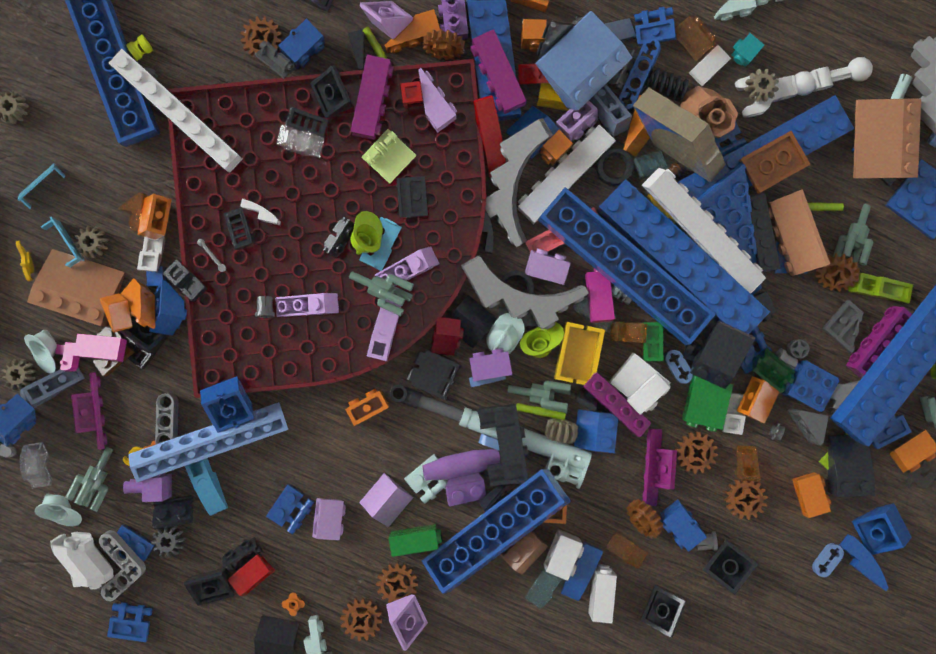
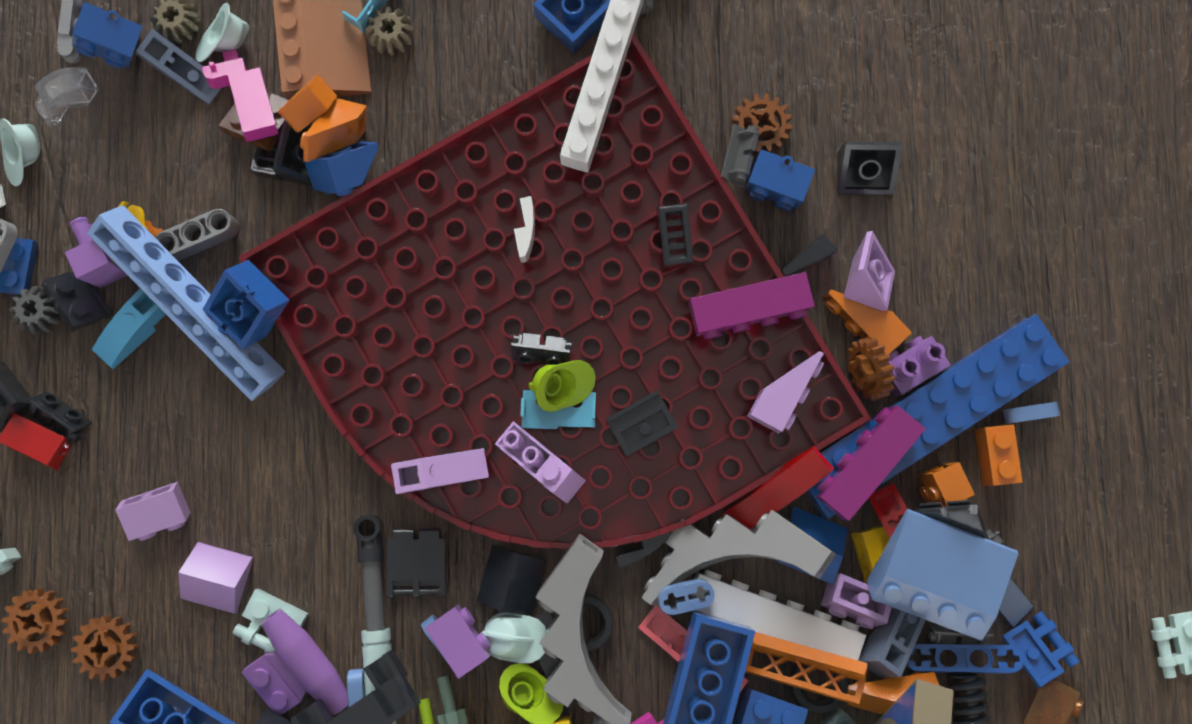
camera: 70 degrees right, 5 degrees down
sand green plant [65,447,113,512] -> none
magenta bracket [71,372,107,450] -> none
clear orange slope [118,192,148,232] -> none
orange brick [137,194,172,240] -> none
white slope [137,236,166,272] -> none
blue slope [146,266,167,287] -> none
black slope [163,259,208,302] -> none
light grey hinge [197,239,227,272] -> none
black slope [224,207,255,250] -> none
dark grey bush [255,296,275,318] -> none
blue plate [266,484,315,534] -> none
clear brick [276,125,324,157] -> none
lavender slope [276,293,339,317] -> none
orange plate [282,592,305,616] -> none
black slope [310,65,353,119] -> none
orange brick [345,389,390,426] -> none
sand green plant [349,271,414,316] -> none
yellowish green hinge [362,129,416,183] -> none
lime piece [363,26,392,66] -> none
lavender slope [386,594,428,651] -> none
green brick [388,524,442,557] -> none
red panel [401,81,423,108] -> none
dark red brick [431,317,464,356] -> none
lavender brick [525,248,570,285] -> none
orange brick [540,130,573,166] -> none
none -> medium blue beam [658,579,714,615]
none -> orange fence [745,632,868,706]

